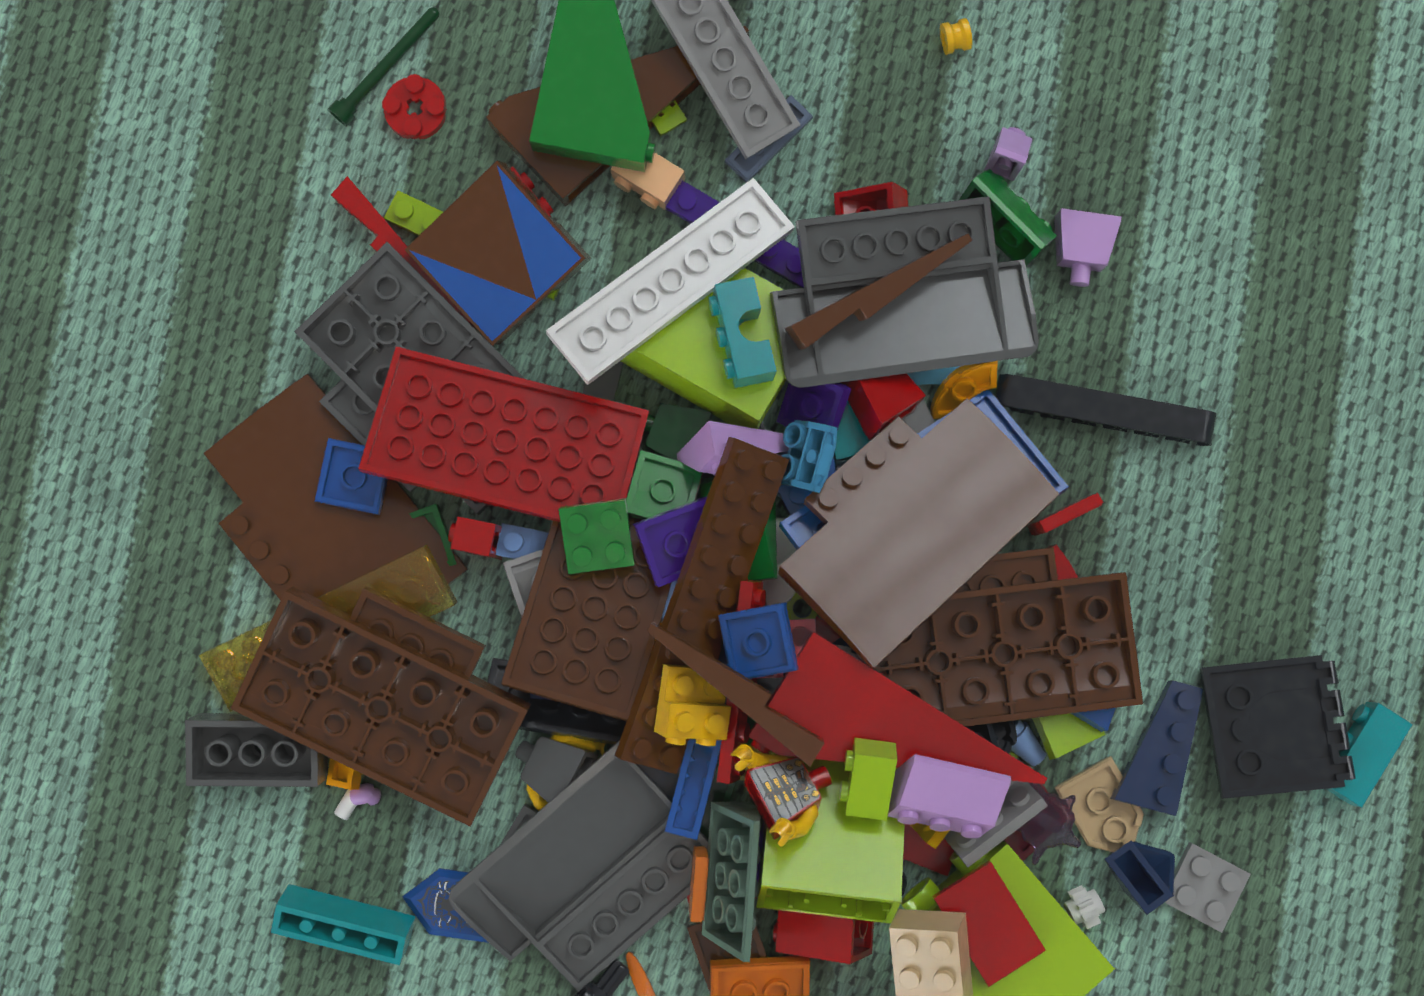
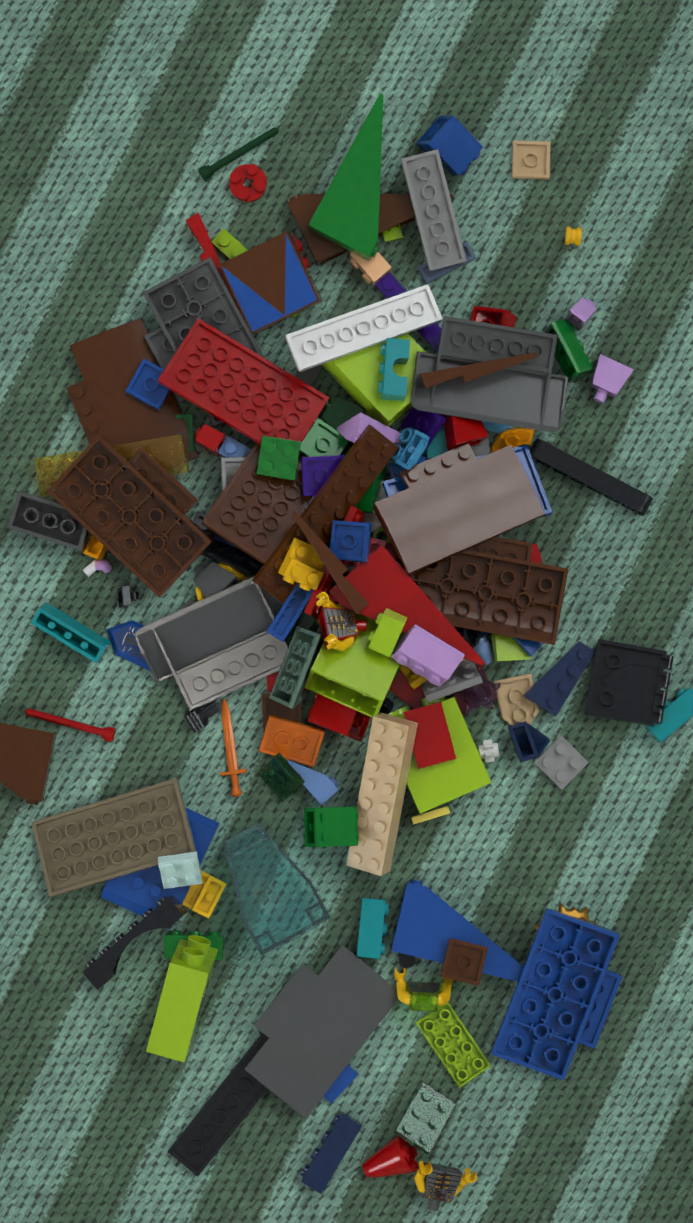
camera: 15 degrees right, 0 degrees up
orange tile [689,846,709,922] -> none
red tile [1027,492,1104,536] -> none
none -> black tile [117,586,139,608]

